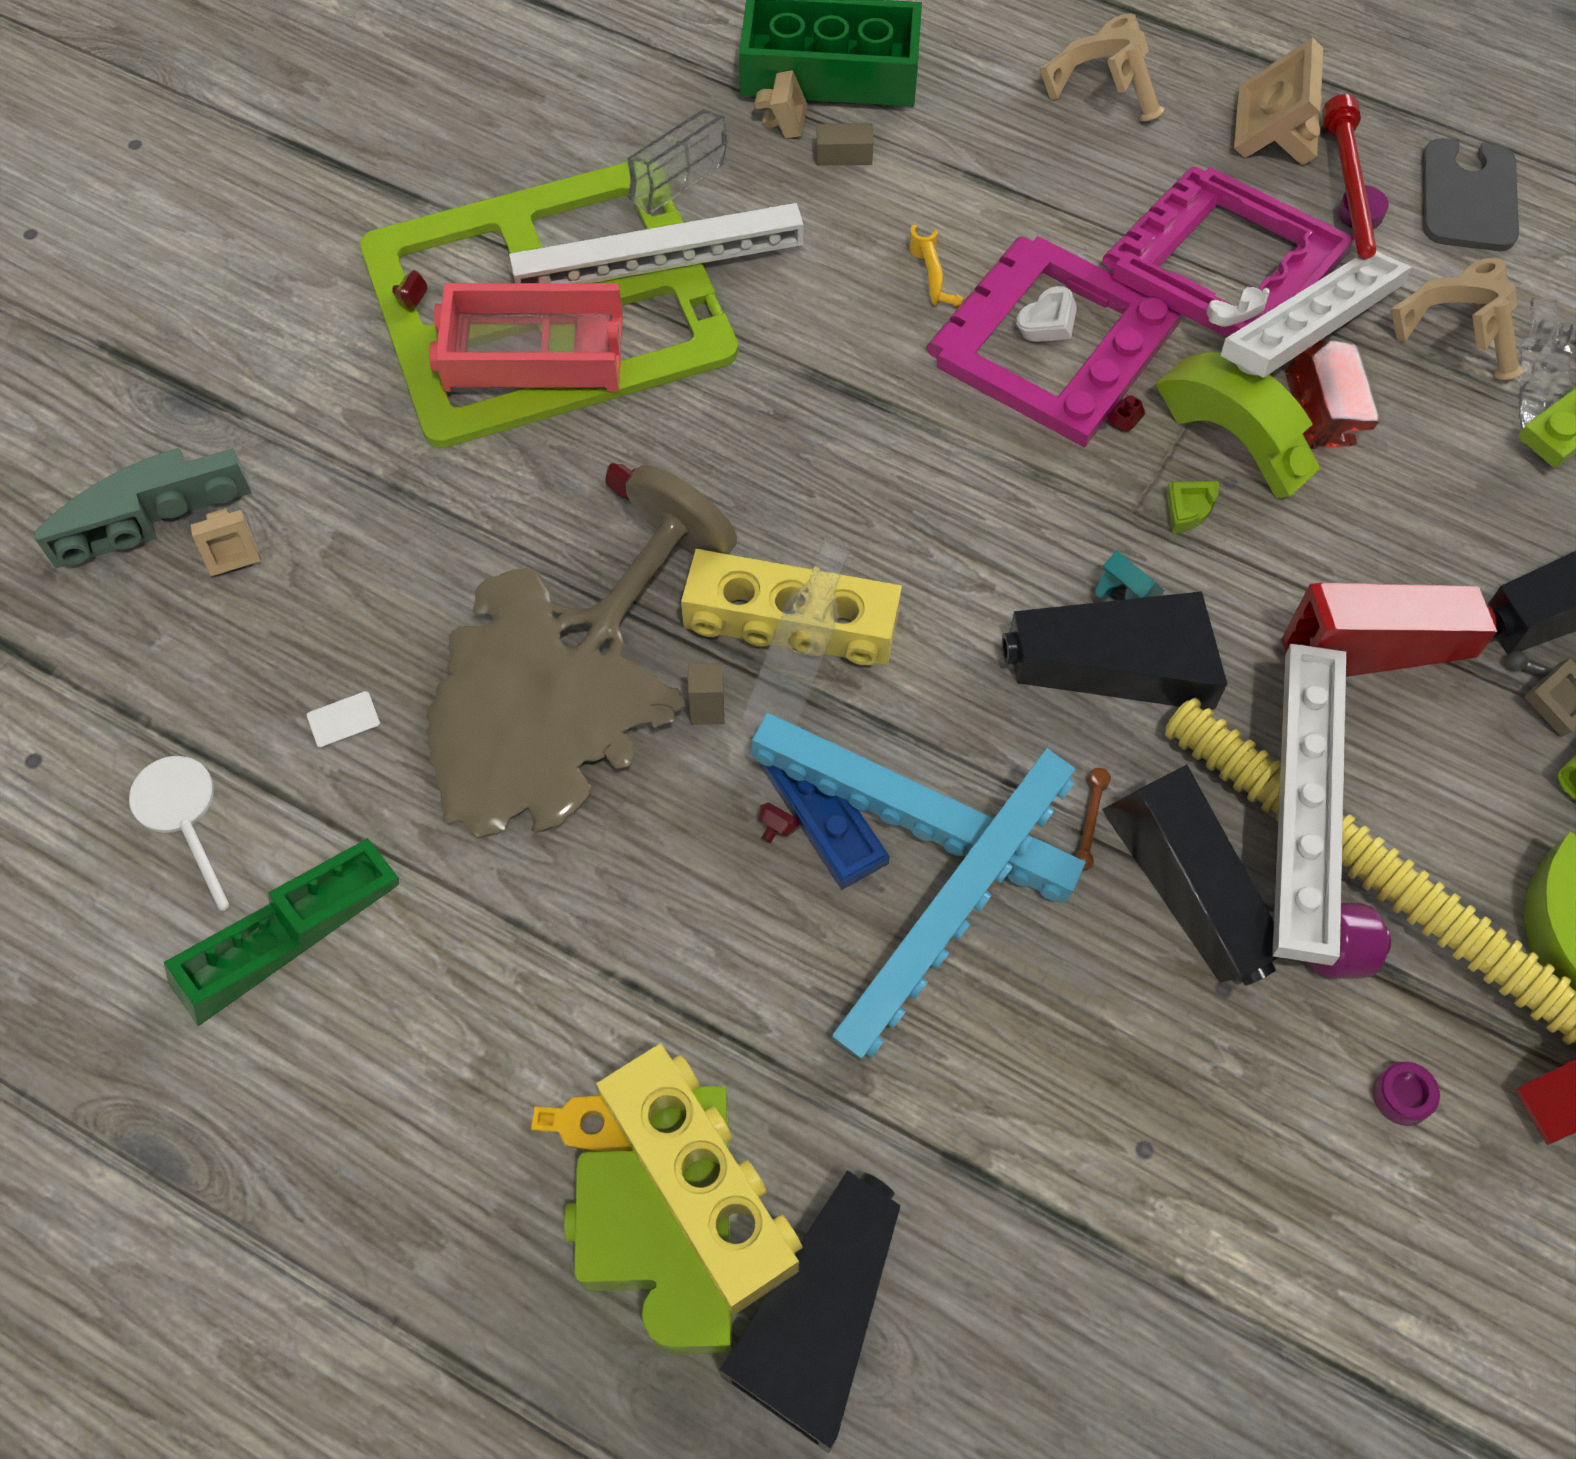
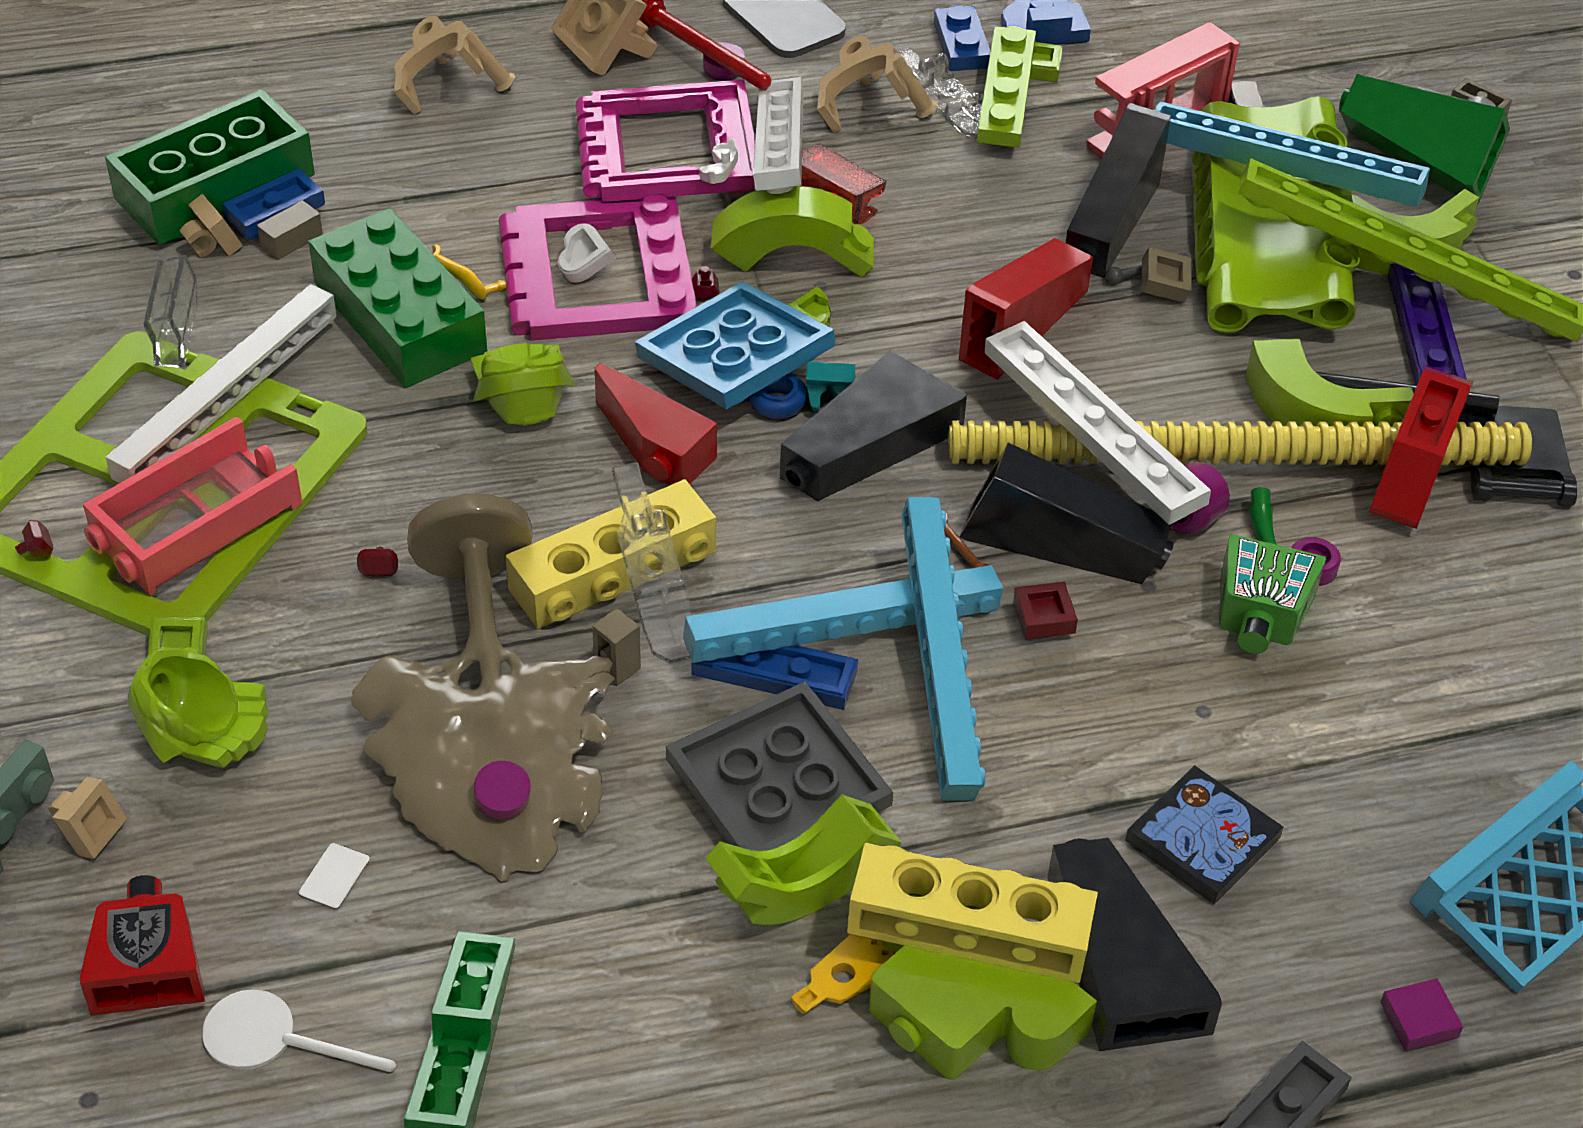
camera: 45 degrees left, 15 degrees down
dark red rock [758,802,799,843] -> none
none -> red torso [80,875,205,1016]
none -> lime hair [128,647,269,768]
none -> lime tile [148,617,208,655]
none -> blue plate [222,168,325,240]
none -> green brick [308,208,488,389]
none -> lime hair [470,343,576,426]
none -> magenta tile [474,760,531,820]
none -> red slope [594,362,717,485]
none -> dark azure plate [635,281,836,410]
none -> dark grey plate [666,681,893,851]
none -> lime arch [705,794,902,925]
none -> blue piece [748,373,807,419]
none -> dark red plate [1013,581,1078,640]
none -> tile [1125,765,1284,904]
none -> bright green torso [1219,534,1326,654]
none -> green helmet [1248,487,1277,545]

